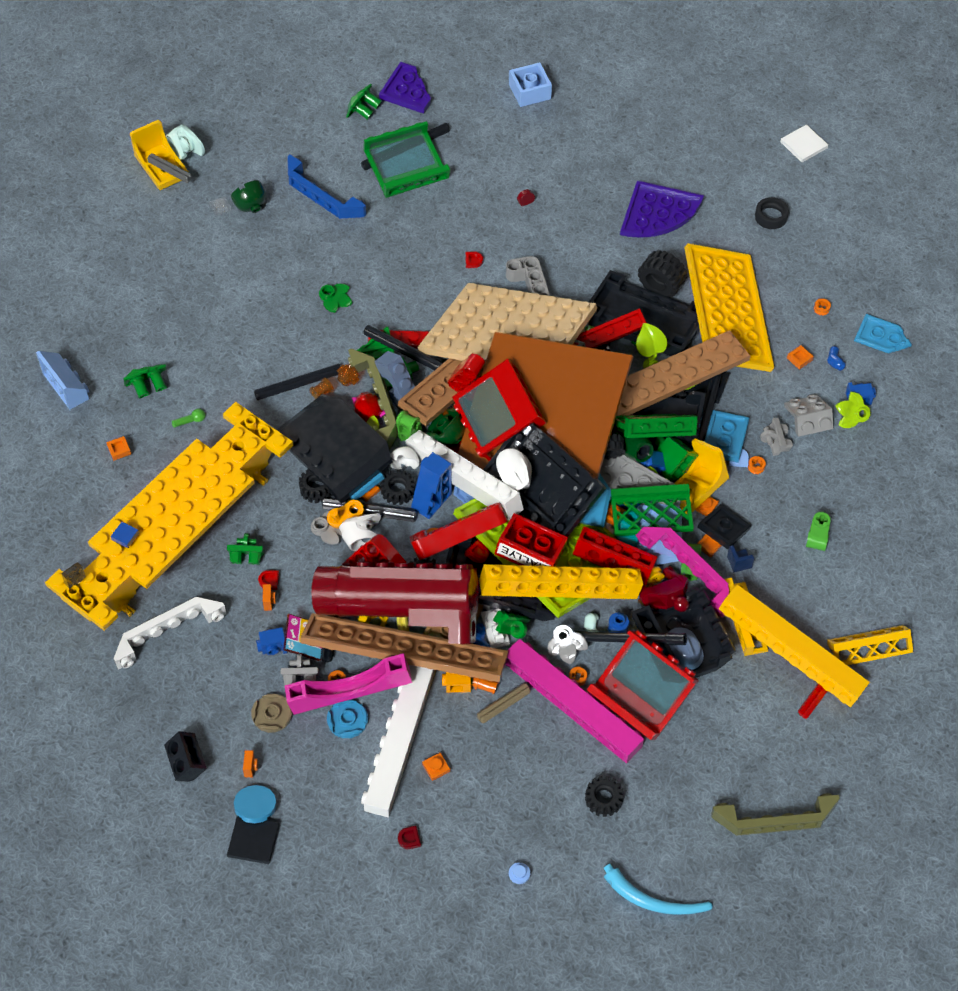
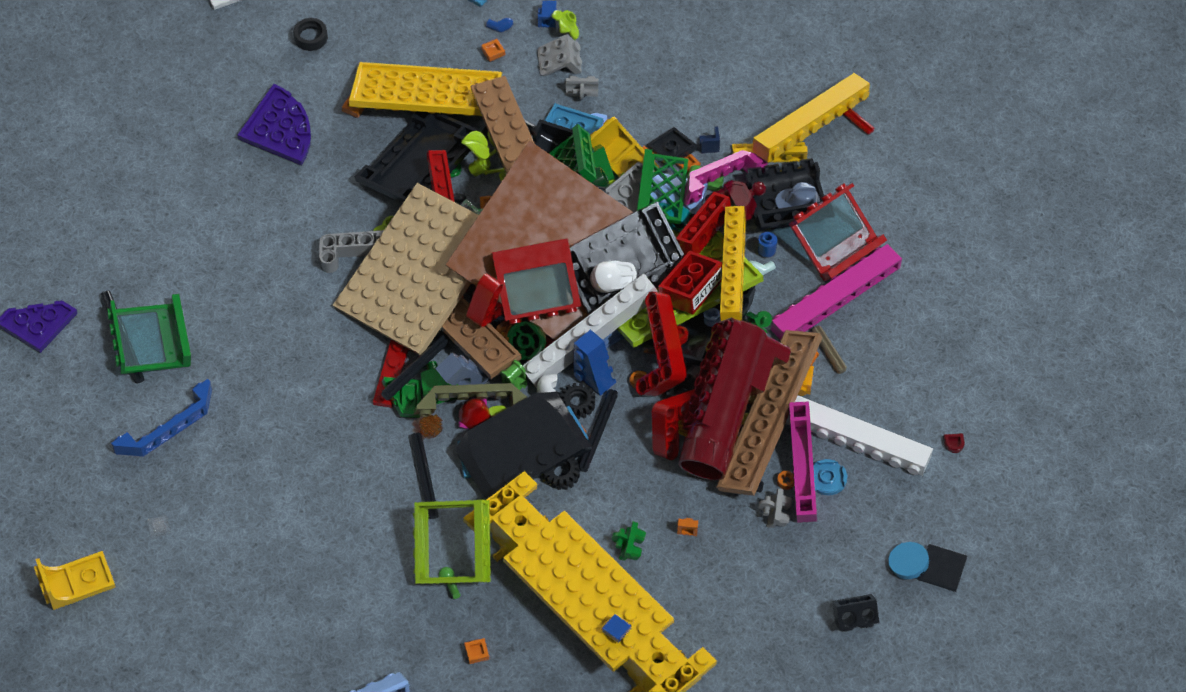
camera: 80 degrees left, 0 degrees up
clear smoke plate [61,562,86,589] -> none
white slope [114,597,226,670] -> none
green connector [123,364,167,399] -> none
dark grey axle [147,153,192,183] -> none
light aqua helmet [166,125,205,160] -> none
dark green cylinder [230,180,266,213] -> none
orange plate [243,750,258,778] -> none
dark tan tile [251,693,292,733] -> none
blue brick [256,627,287,655] -> none
red tile [258,570,279,590] -> none
piece [283,614,322,661] -> none
clear orange bush [309,378,334,399] -> none
light grey plate [311,511,342,545] -> none
green plate [319,284,352,313] -> none
light orange piece [327,500,364,529] -> none
white helmet [339,513,381,551] -> none
green connector [346,84,382,120] -> none
orange plate [422,753,450,781] -> none
red tile [465,252,483,268] -> none
light blue brick [509,62,552,107] -> none
light blue plate [509,863,530,884] -> none
dark red tile [517,189,535,207] -> none
plate [548,624,588,664] -> none
orange bush [569,667,587,686] -> none
black piece [573,630,687,645] -> none
black tyre [585,776,624,817] -> none
medium azure animal [603,864,713,915] -> none
black tyre [638,250,687,298] -> none
olive slope [711,793,840,836] -> none
orange bush [748,456,766,474] -> none
bright green piece [806,512,831,551] -> none
orange bush [814,299,831,315] -> none
yellow fence [827,625,913,665] -> none
none -> lime window [412,500,491,584]

